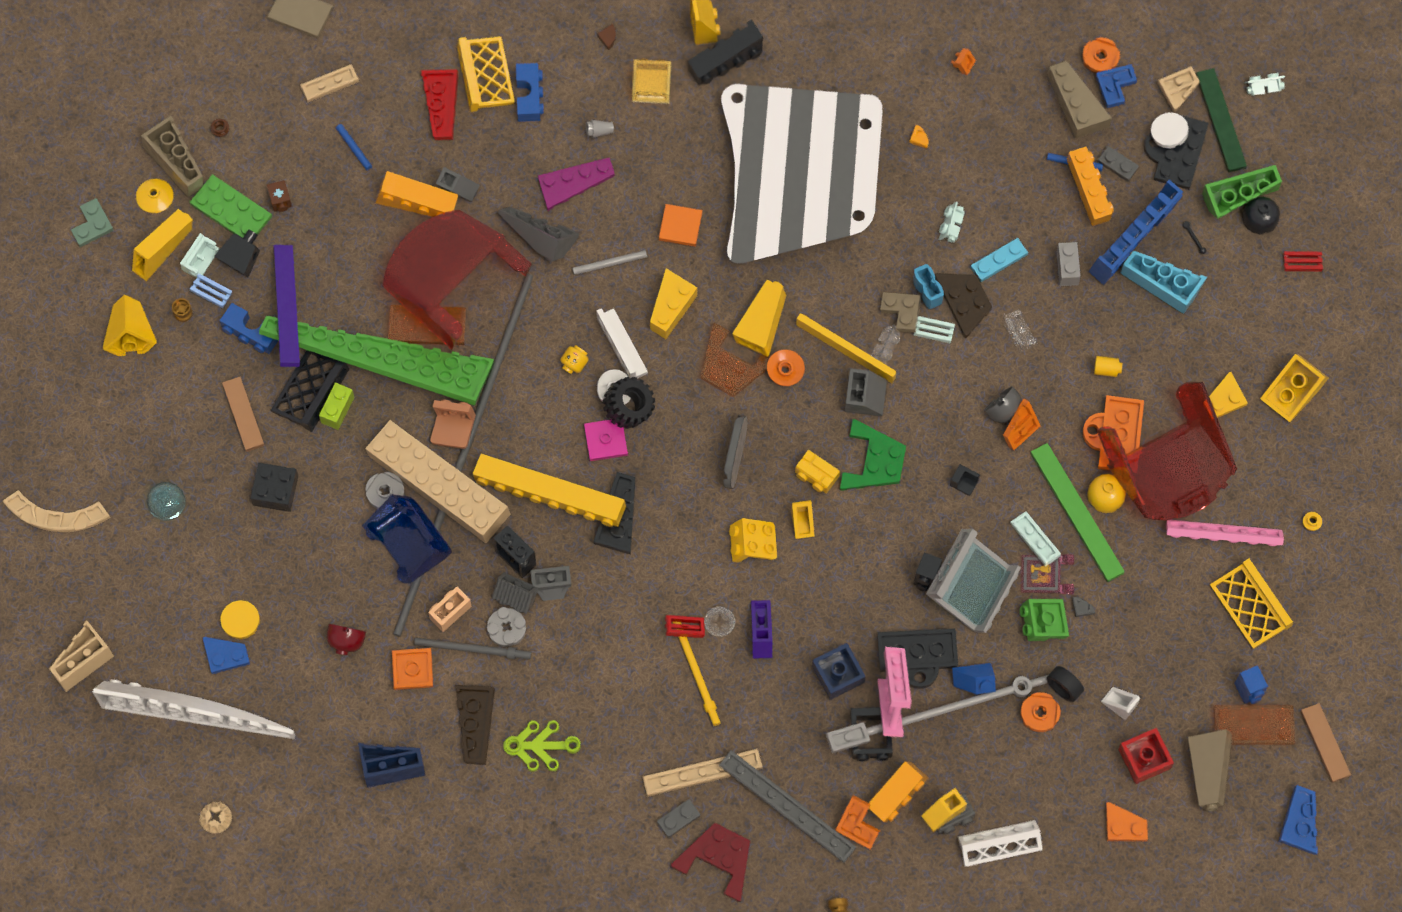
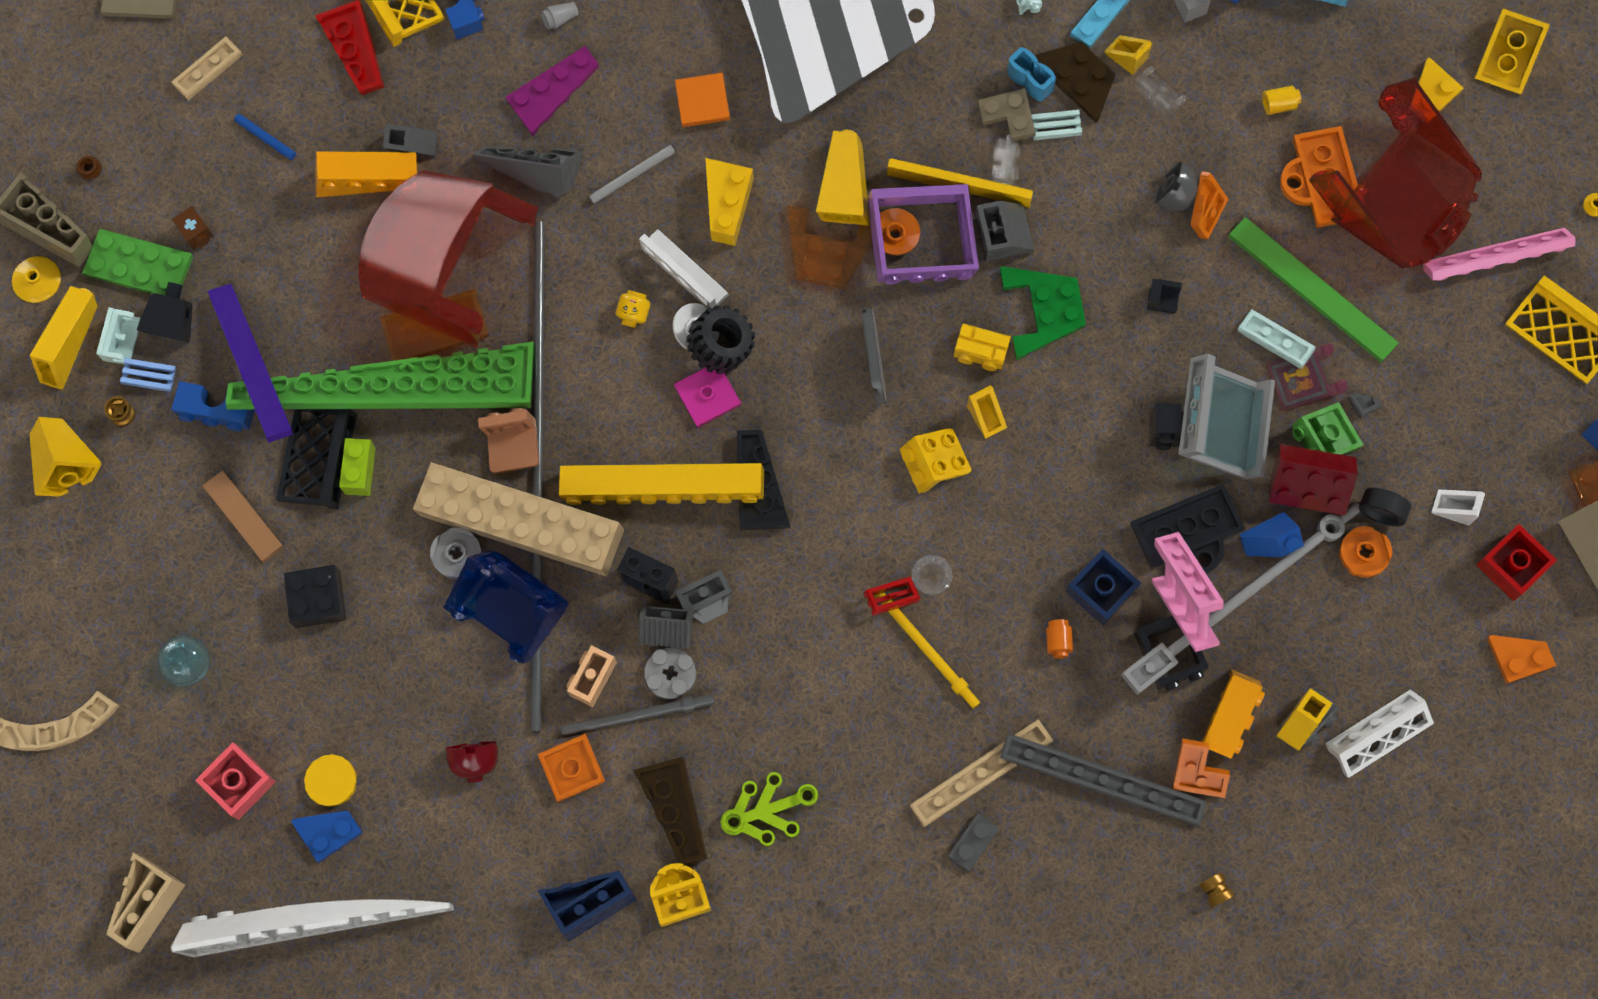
camera: 15 degrees left, 5 degrees up
dark red wing [671,823,750,903] -> none
dark purple slope [751,600,772,658] -> none
yellow cylinder [1087,474,1126,513] -> none
none -> coral brick [195,742,276,820]
none -> yellow slope [650,863,711,927]
none -> medium lavender window [867,184,979,284]
none -> orange brick [1046,619,1073,659]
none -> yellow slope [1104,35,1152,75]
none -> dark red brick [1269,444,1358,516]

